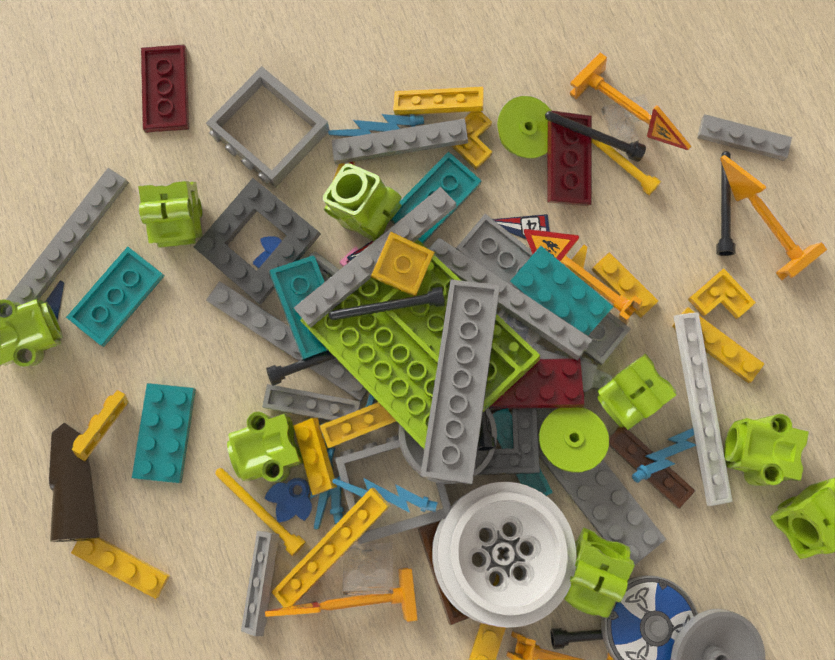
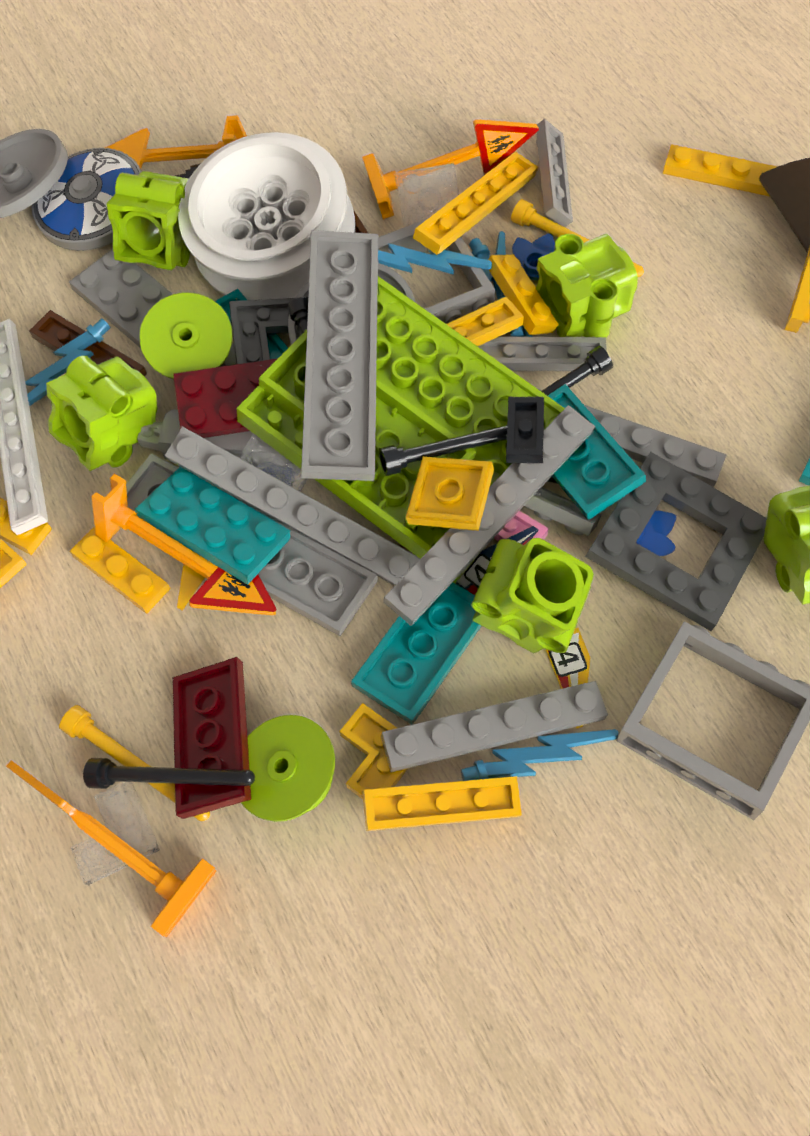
camera: 175 degrees right, 15 degrees down
teal plate [132,383,196,483] -> none
sticker [493,214,550,239] -> none
none -> black plate [506,397,544,463]

